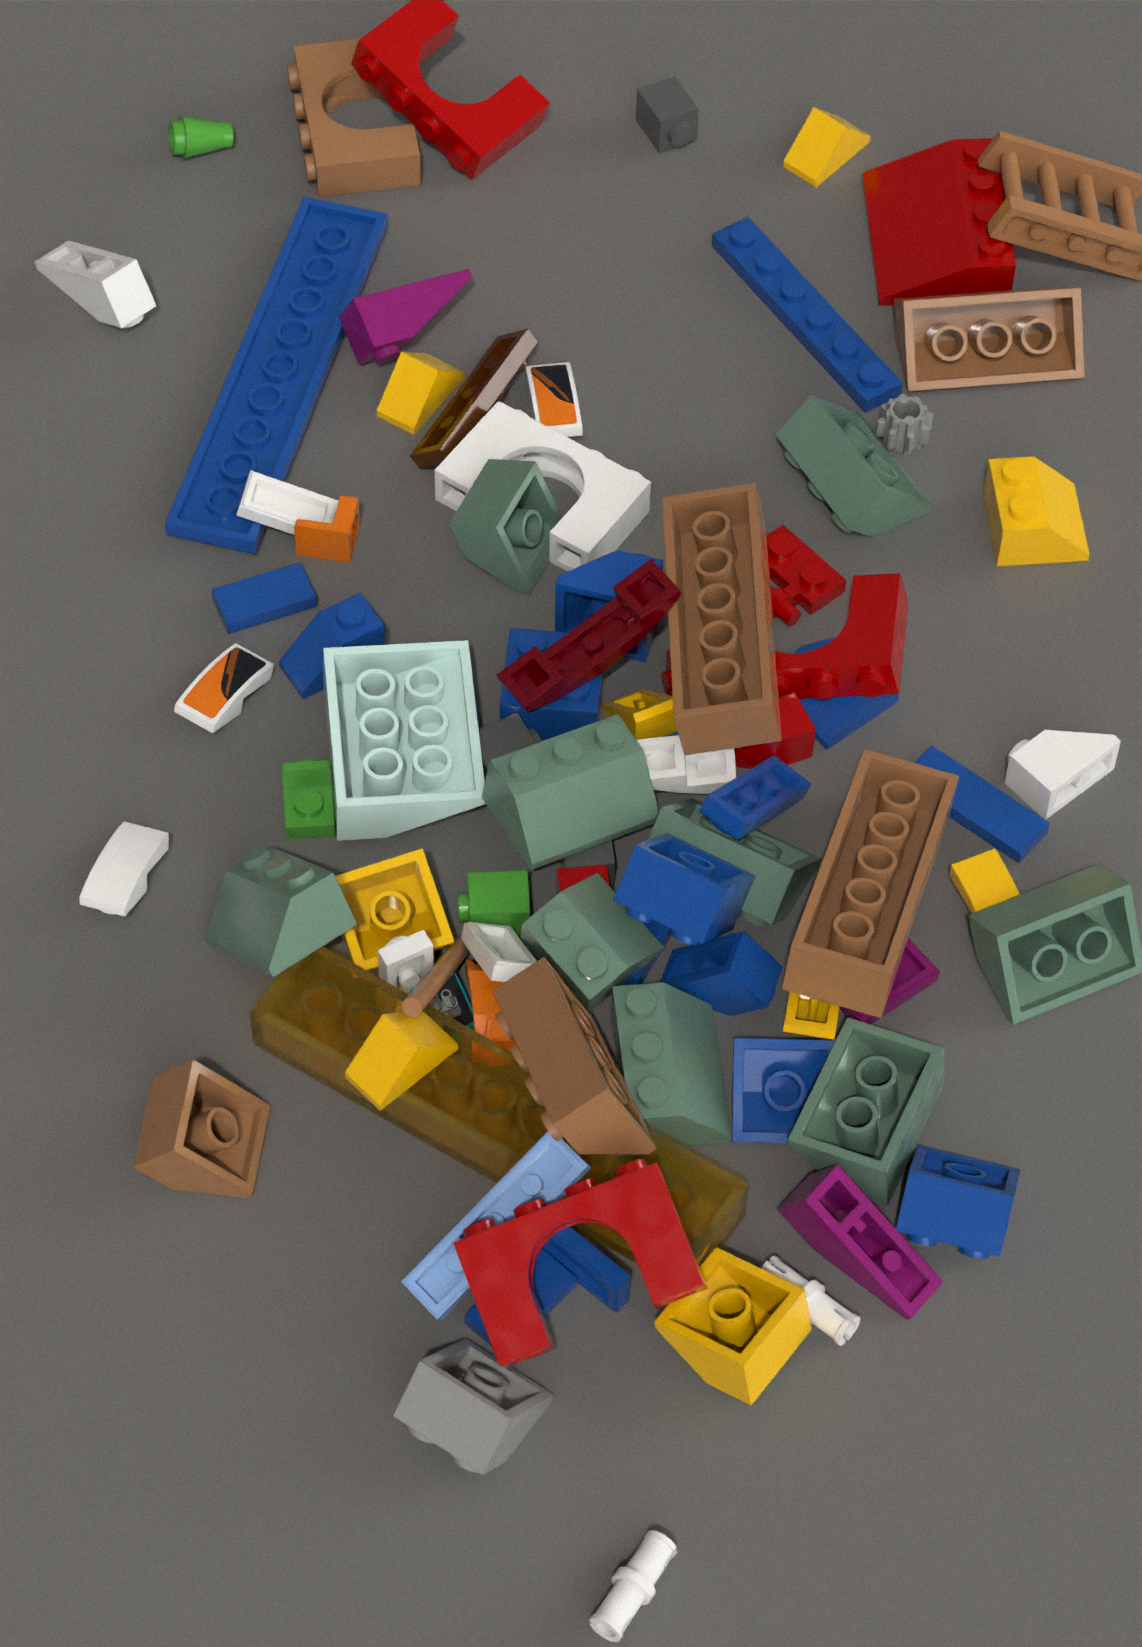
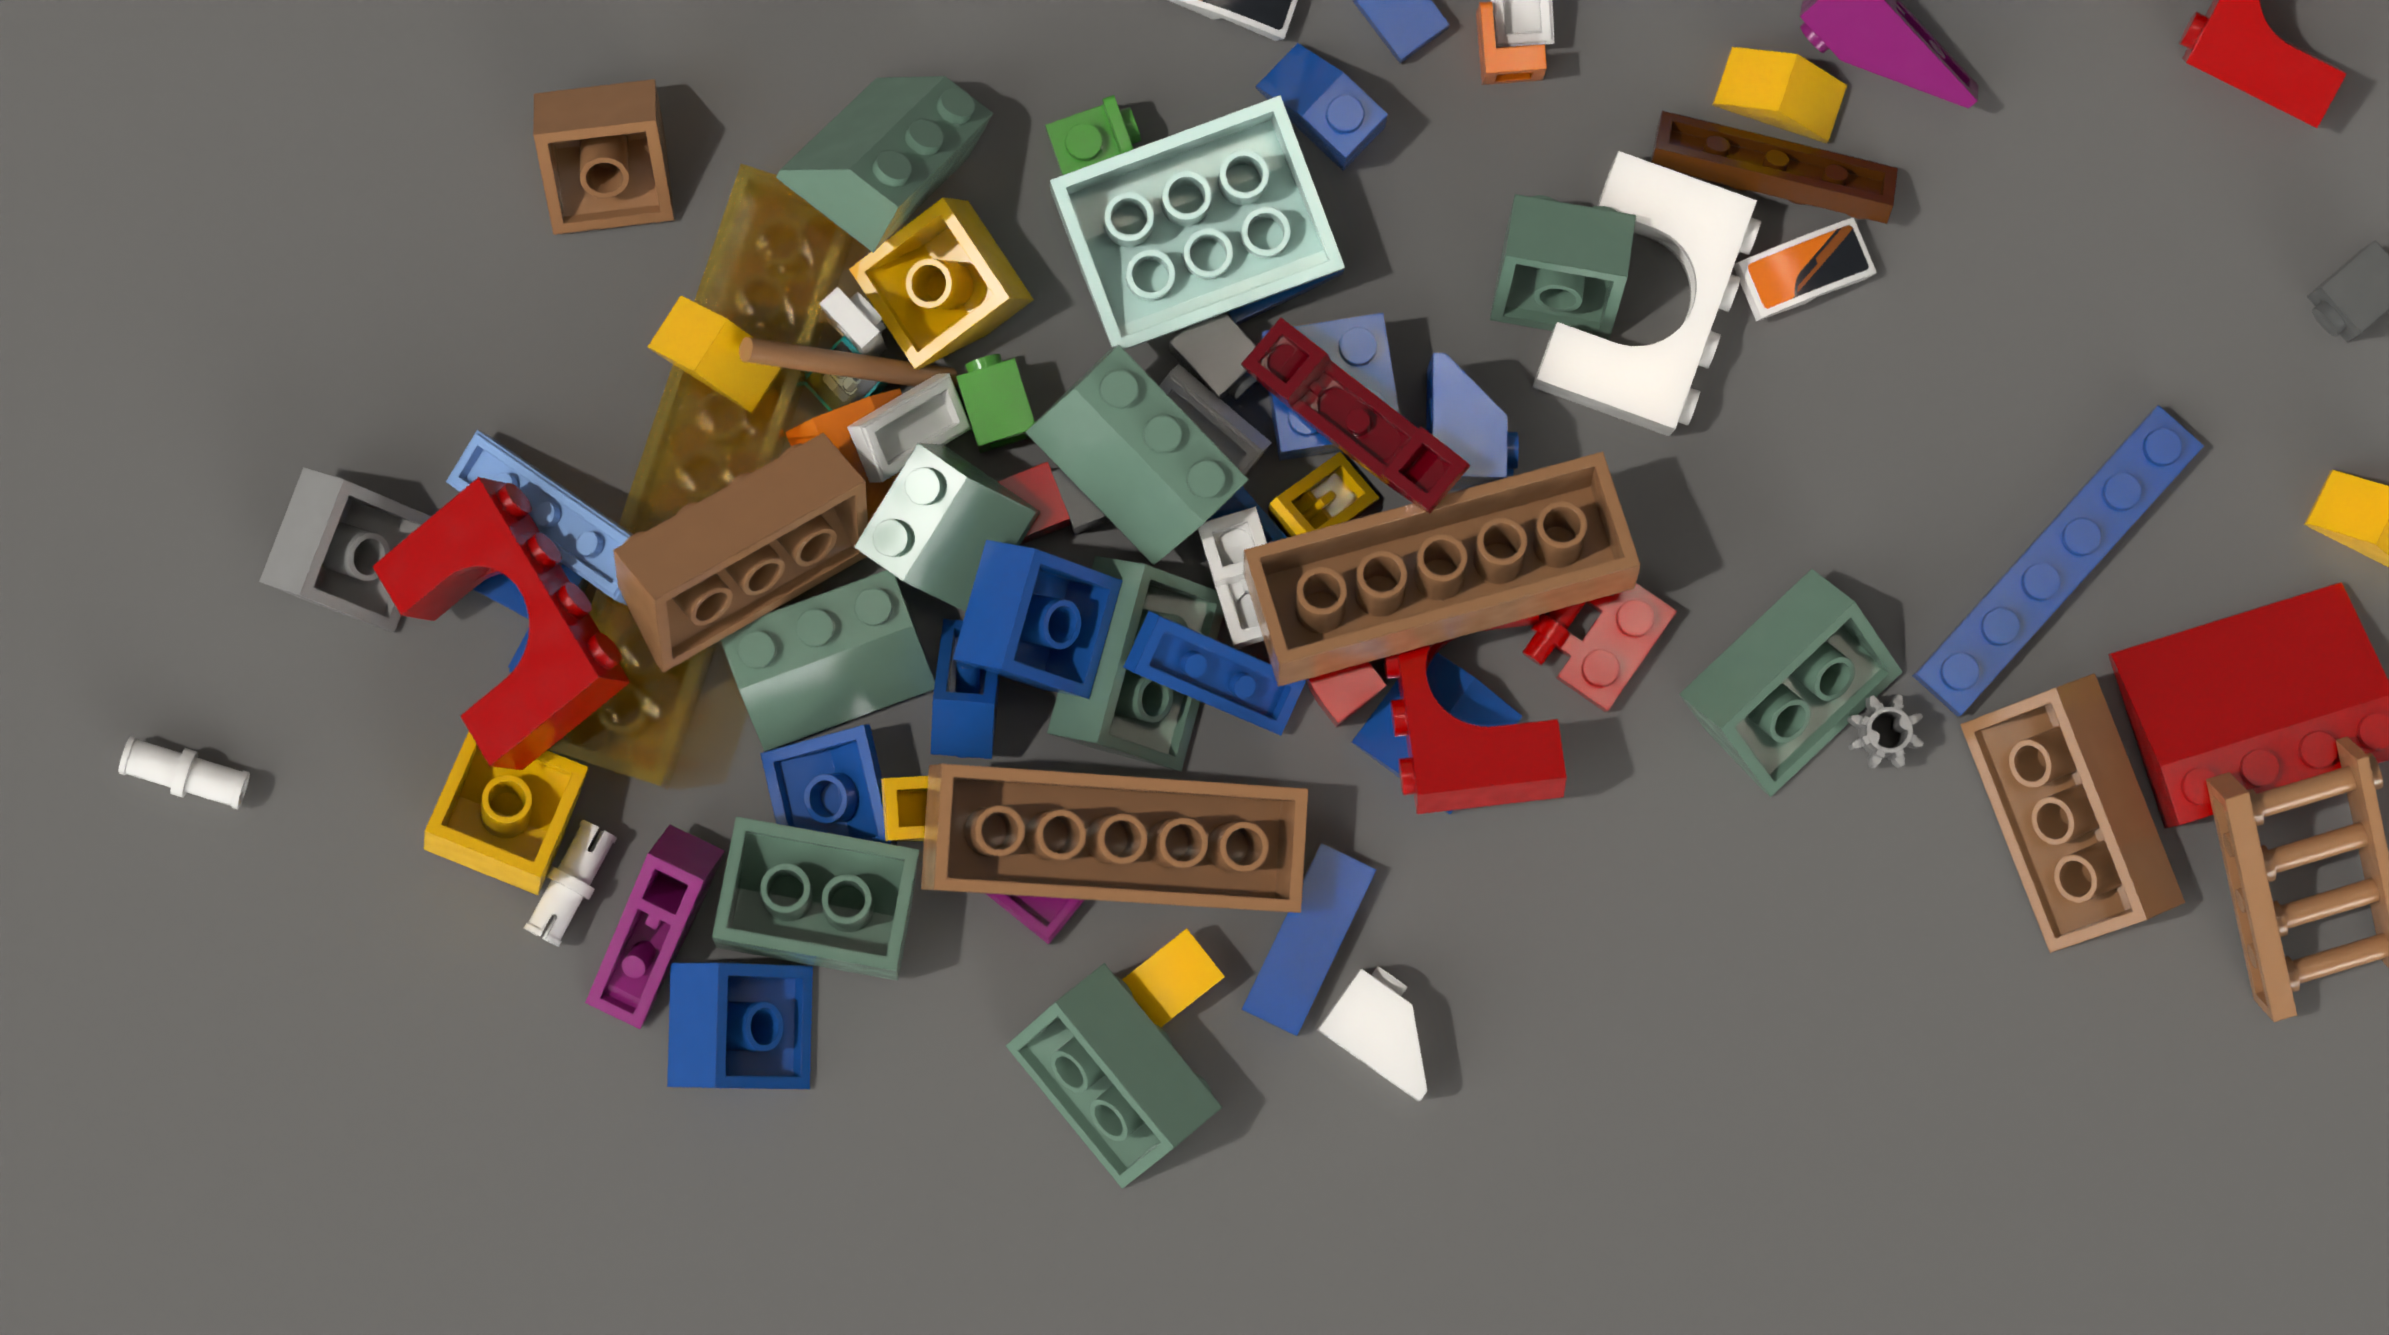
camera: 70 degrees right, 30 degrees up
yellow slope [983,456,1090,566] -> none

